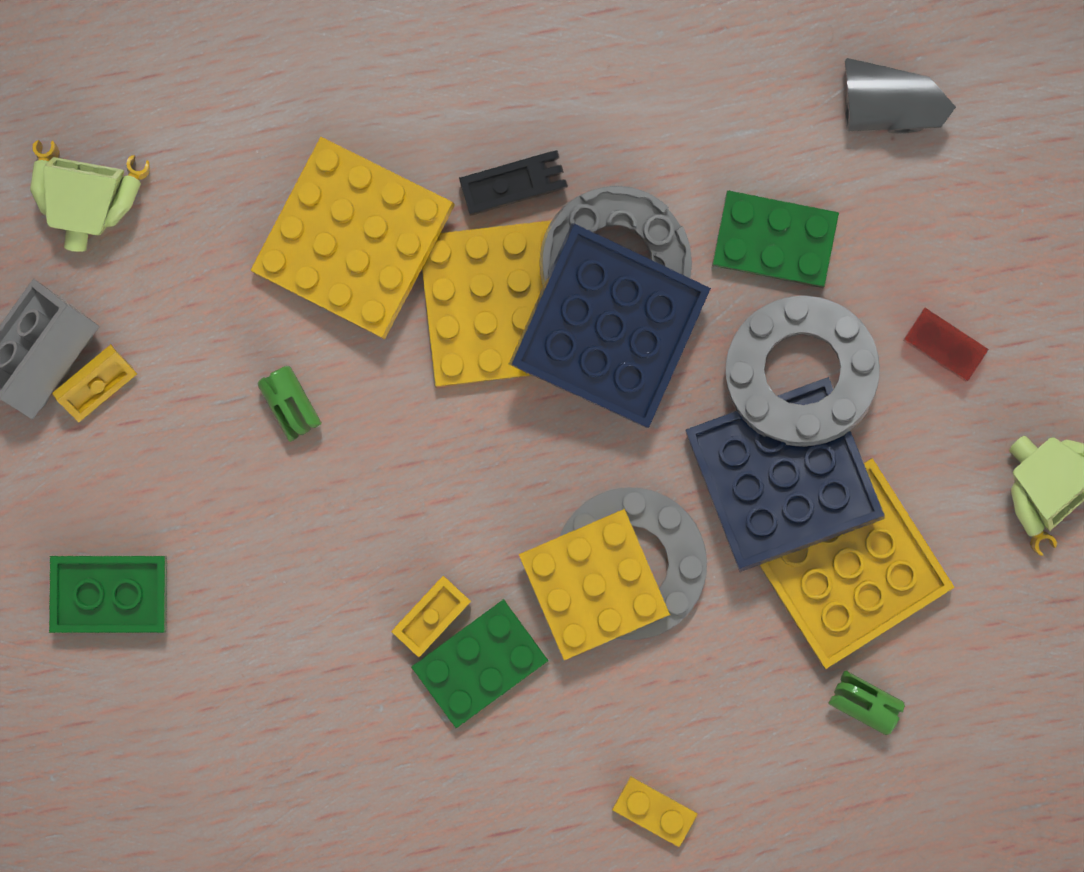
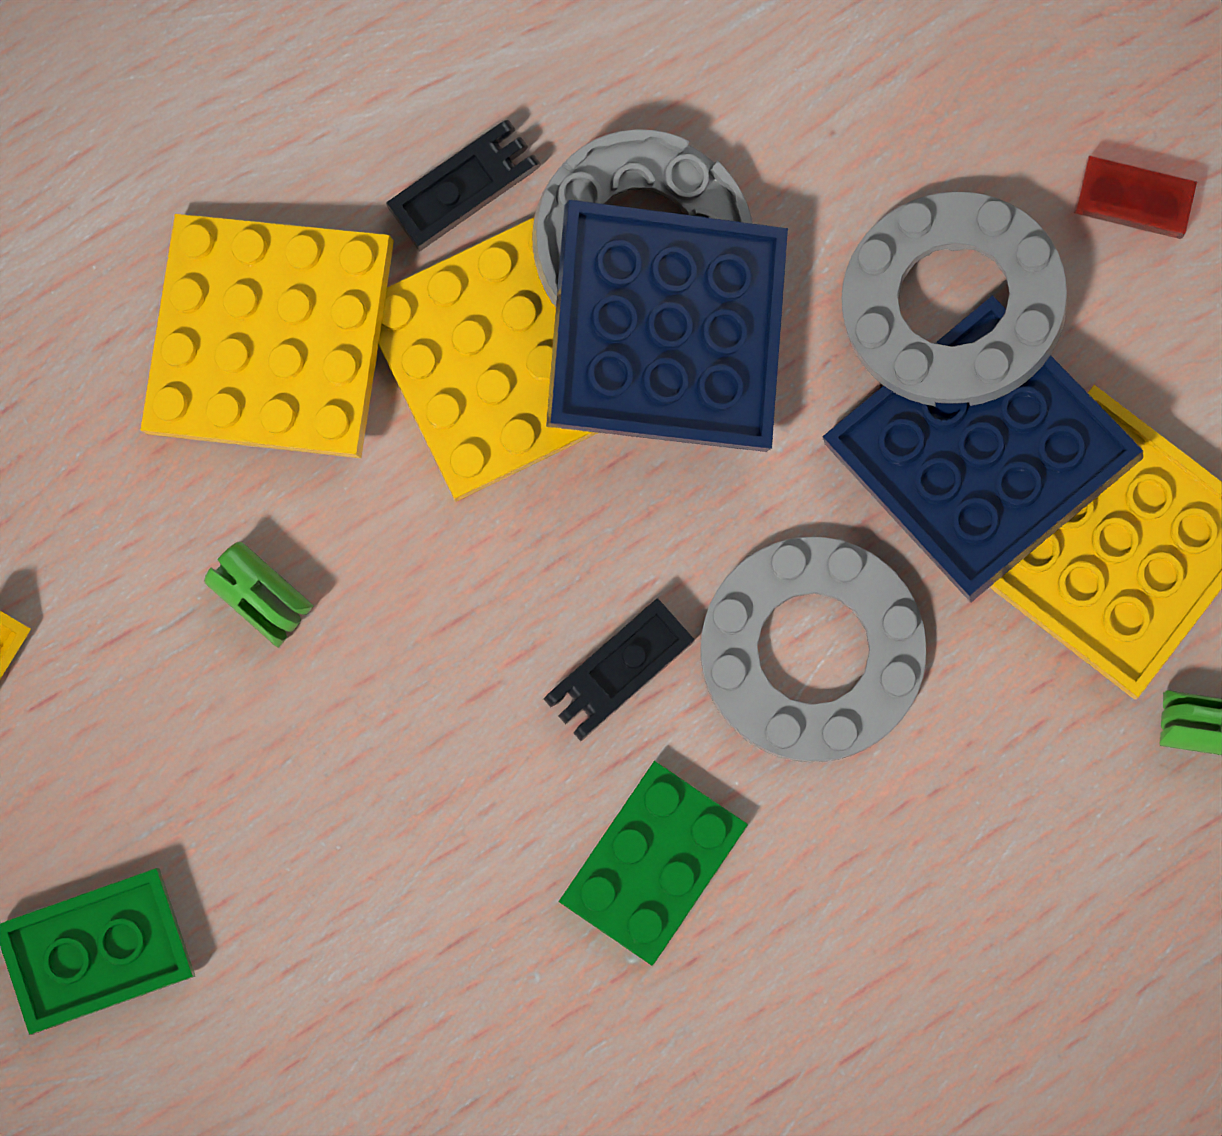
camera: 20 degrees left, 5 degrees down
yellow plate [391,575,471,657] -> none
yellow plate [519,509,670,660] -> none
yellow plate [612,775,698,847] -> none
green plate [712,190,839,288] -> none
none -> black hinge [543,598,695,742]

